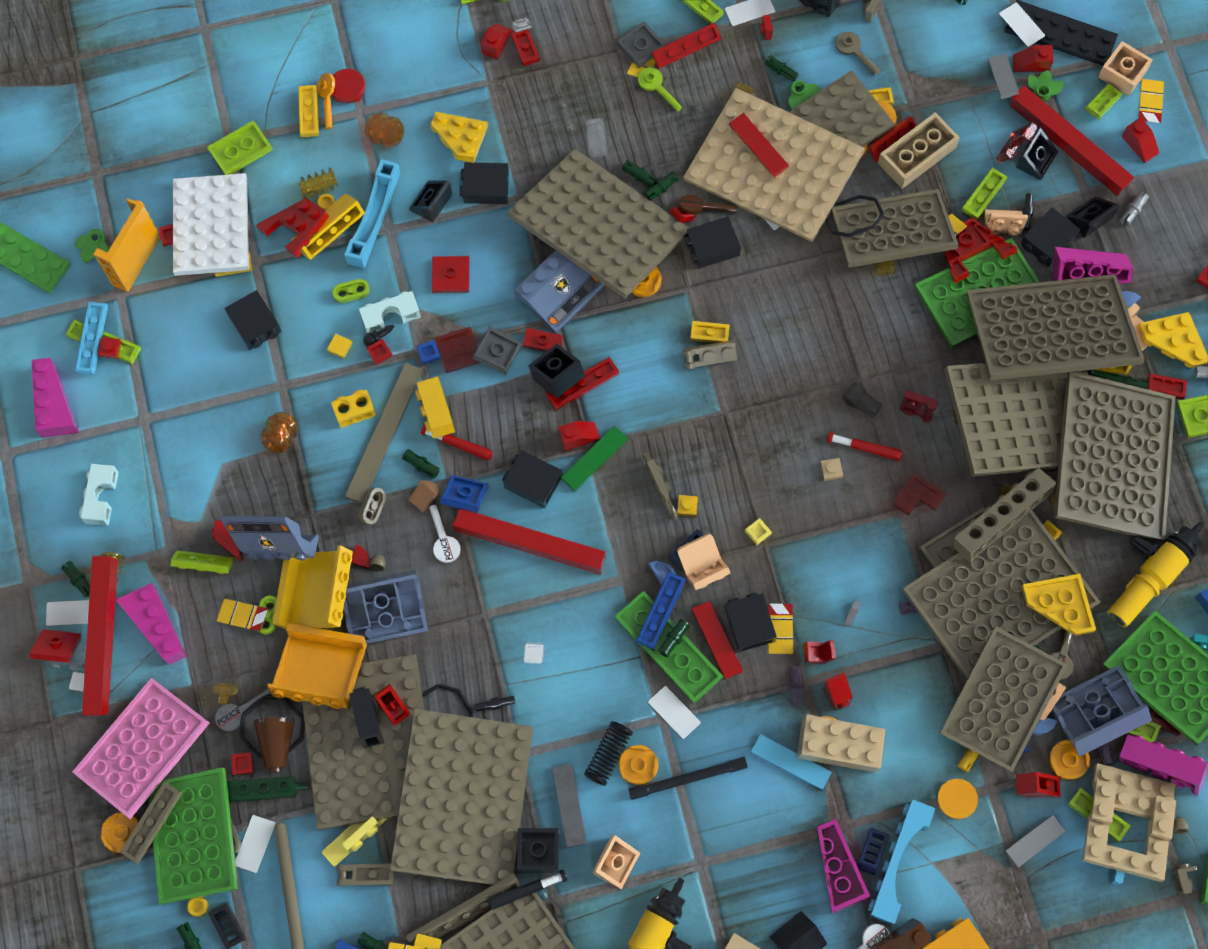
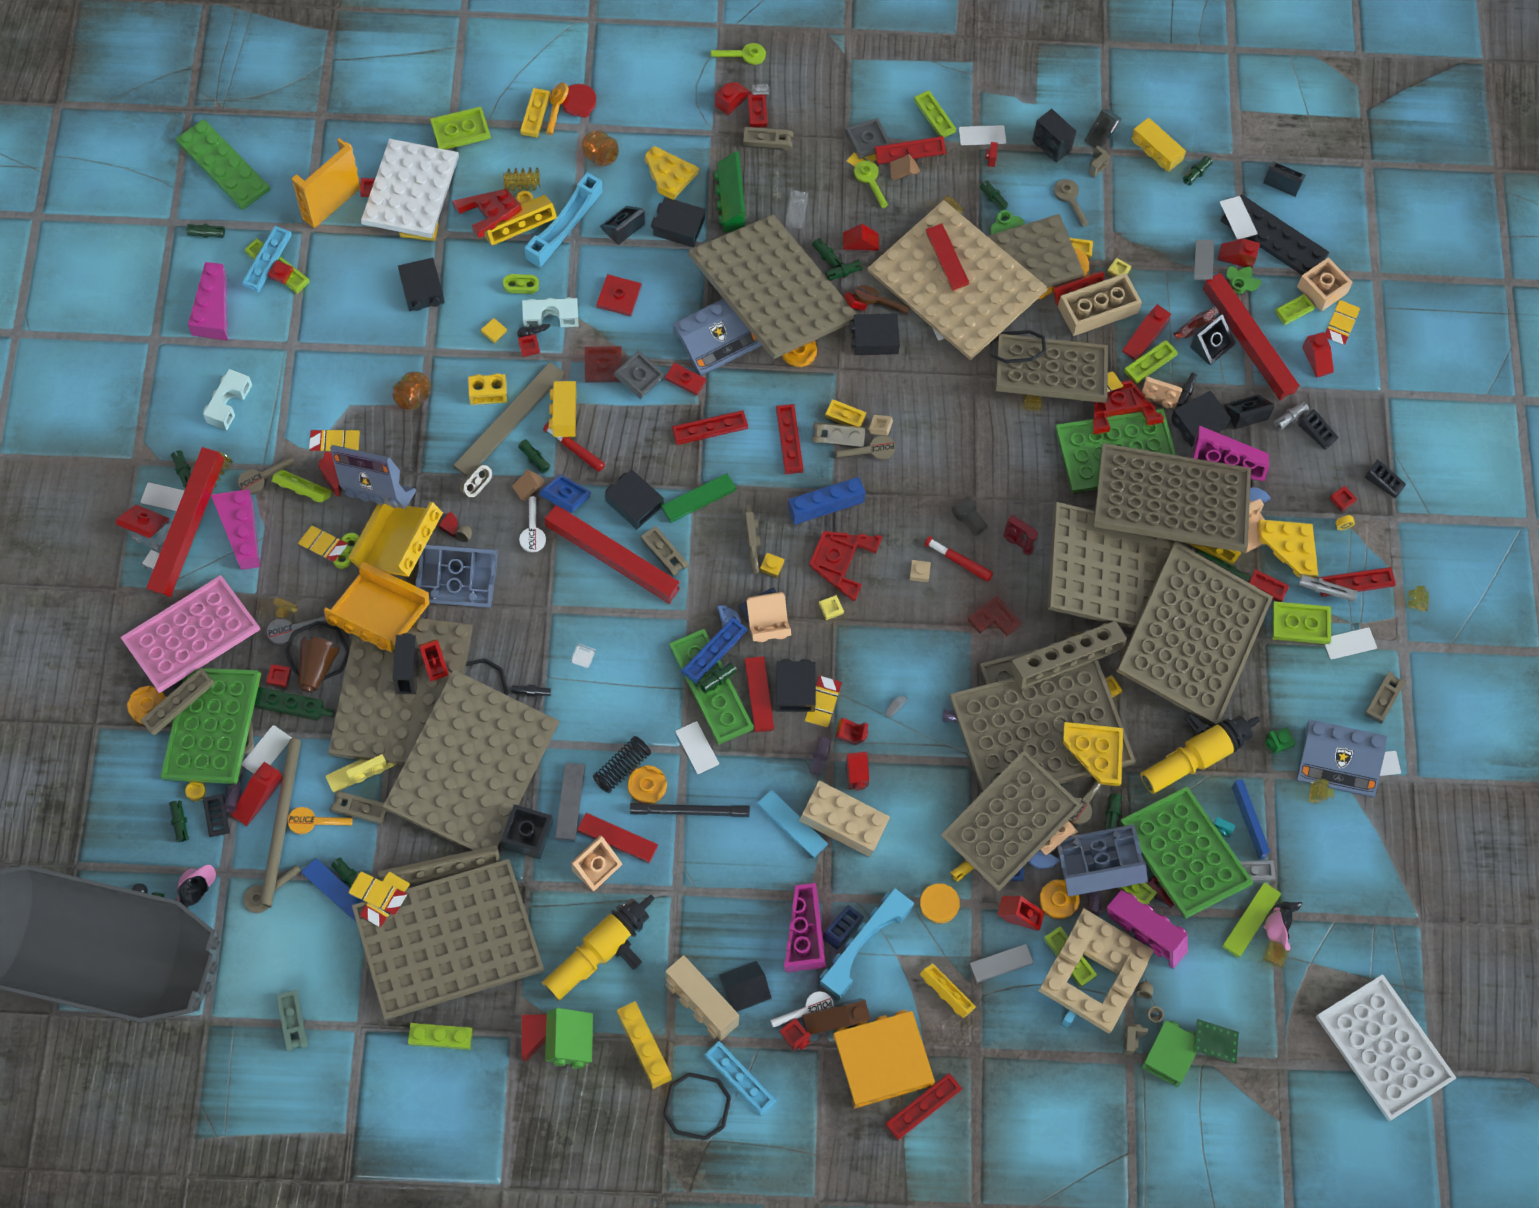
camera: 10 degrees right, 5 degrees down
bright green plate [75,229,109,263] -> none
blue plate [417,340,441,365] -> none
black piece [488,869,567,910] -> none
black brick [528,343,585,398] -> none
red slope [558,421,600,452] -> none
none -> dark green pin [186,224,225,238]
none -> clear purple pin [223,773,243,812]
none -> red slope [231,761,283,826]
none -> dark tan piece [238,457,295,494]
none -> light orange piece [288,807,353,835]
none -> yellow sticker [309,430,360,451]
none -> red tile [577,813,658,864]
none -> dark tan plate [641,526,689,577]
none -> green slope [714,151,745,233]
none -> dark tan plate [743,127,793,151]
none -> red tile [776,404,804,474]
none -> blue brick [788,477,866,525]
none -> red wing [809,531,883,602]
none -> dark tan piece [836,435,895,460]
none -> red slope [843,223,879,251]
none -> tan plate [869,415,893,436]
none -> medium nougat tile [890,154,920,180]
none -> yellow plate [919,963,976,1018]
none -> dark green axle [1105,793,1122,830]
none -> light yellow tile [1106,258,1132,277]
none -> red slope [1122,304,1172,361]
none -> dark tan hinge [1146,1006,1164,1023]
none -> black slope [1298,409,1339,450]

